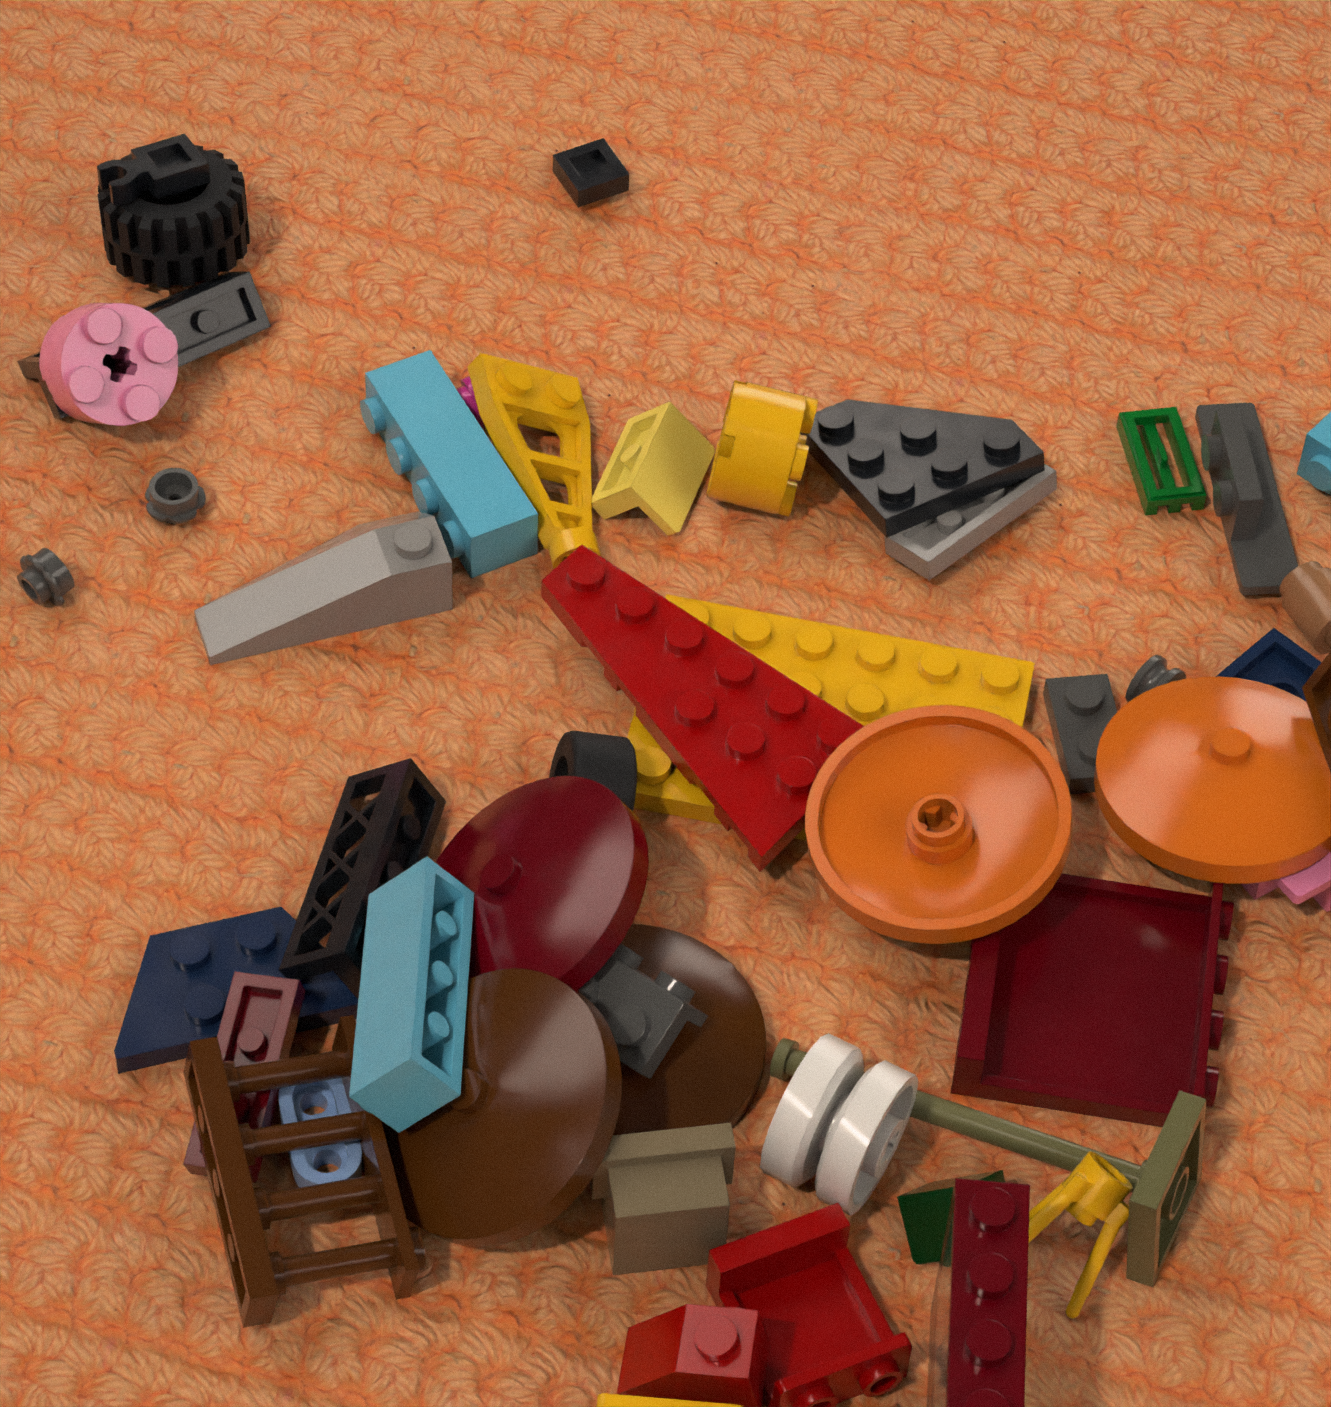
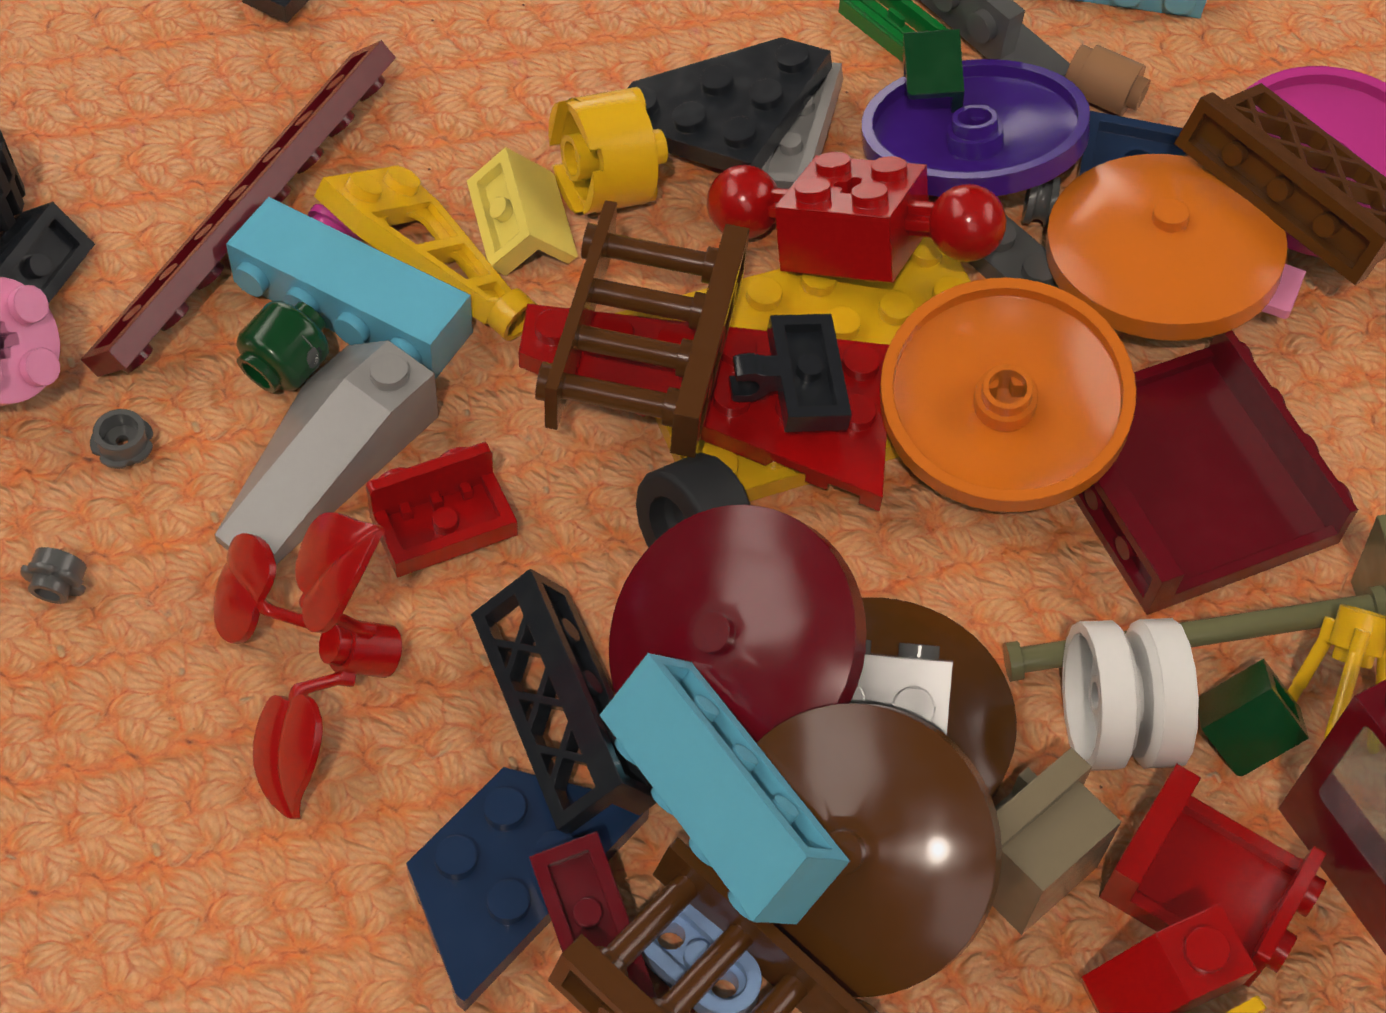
camera: 35 degrees left, 5 degrees up
none -> dark red plate [81,40,396,377]
none -> red plant [213,512,402,819]
none -> dark green head [236,301,329,393]
none -> red bracket [366,442,518,578]
none -> reddish brown fence [535,200,750,458]
none -> red brick [707,152,1007,283]
none -> black plate [729,314,852,432]
none -> dark purple dish [862,59,1090,197]
none -> dark green panel [903,29,964,113]

